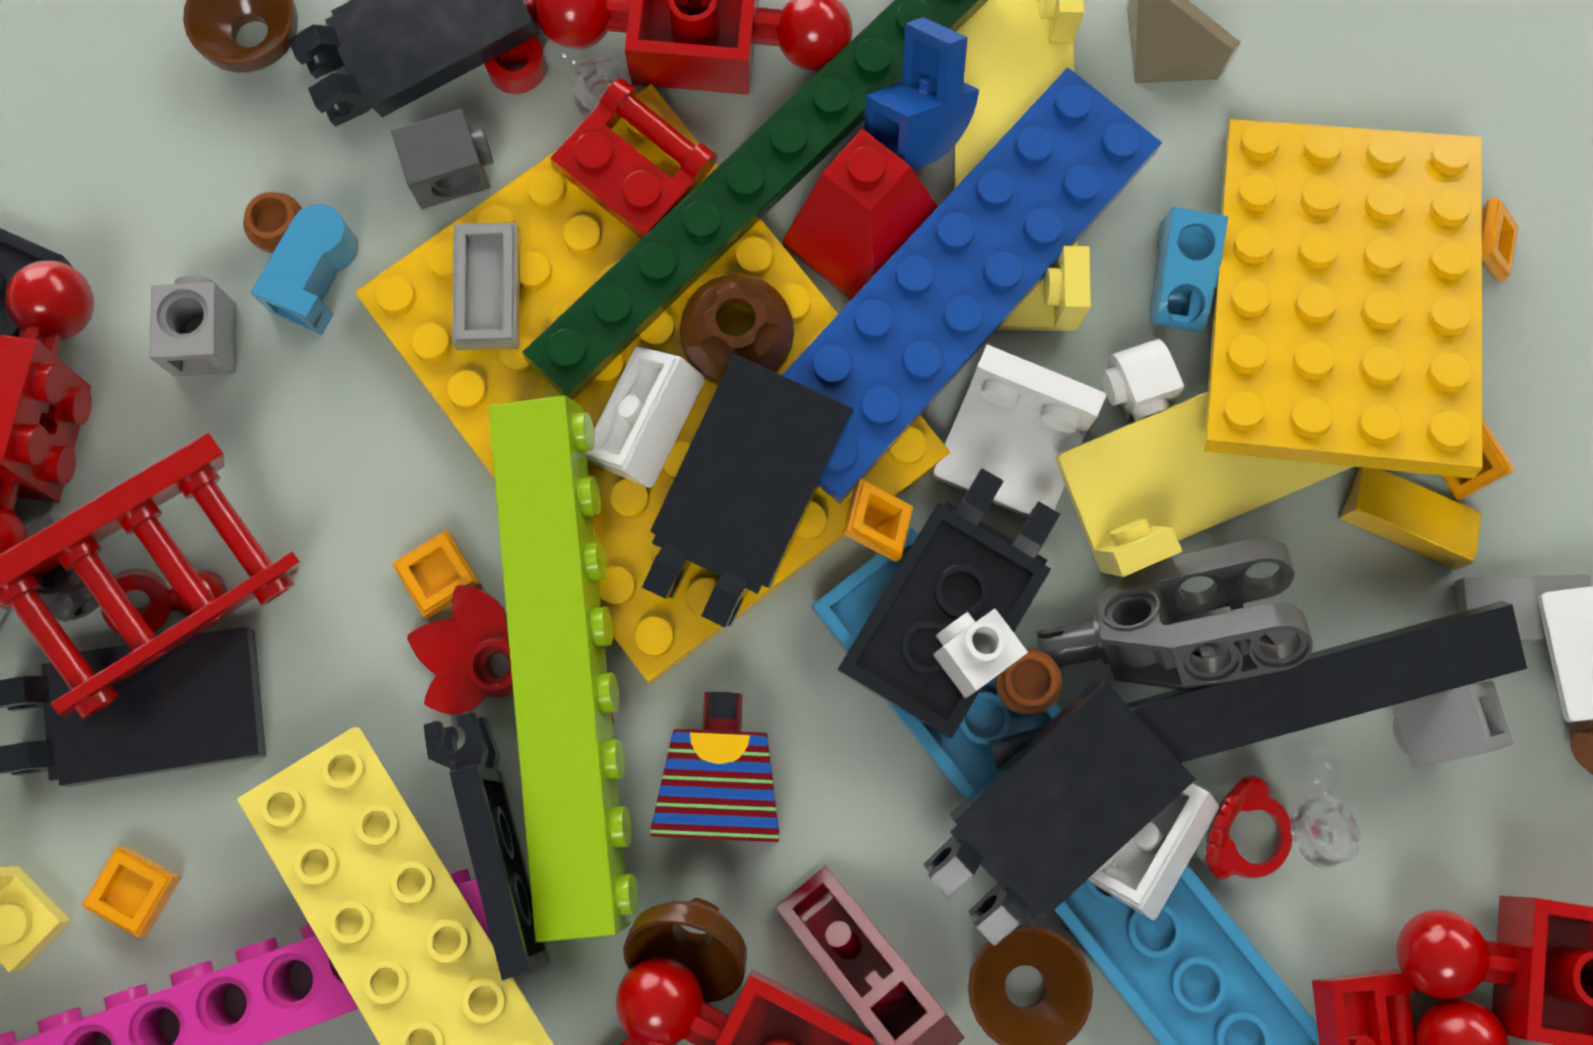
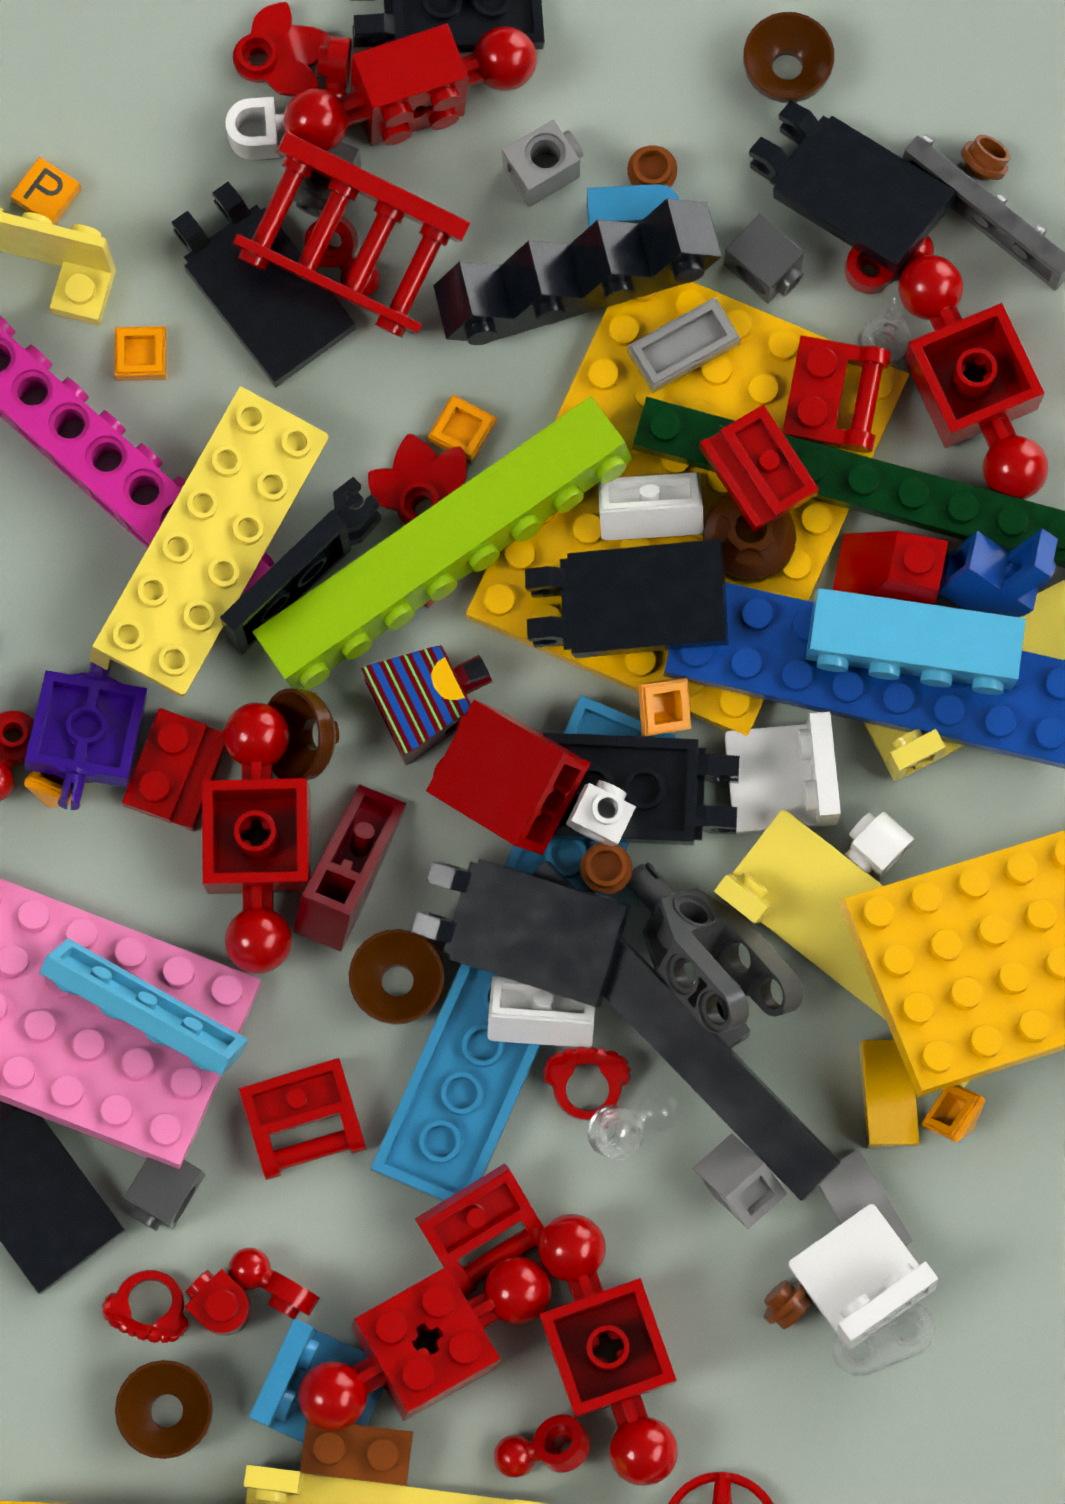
camera: 65 degrees right, 0 degrees up
dark azure leg [1150,207,1229,333] -> none
none -> red brick [426,700,591,855]
none -> black brick [433,198,722,345]
none -> red plate [699,404,819,533]
none -> medium azure brick [805,588,1026,695]

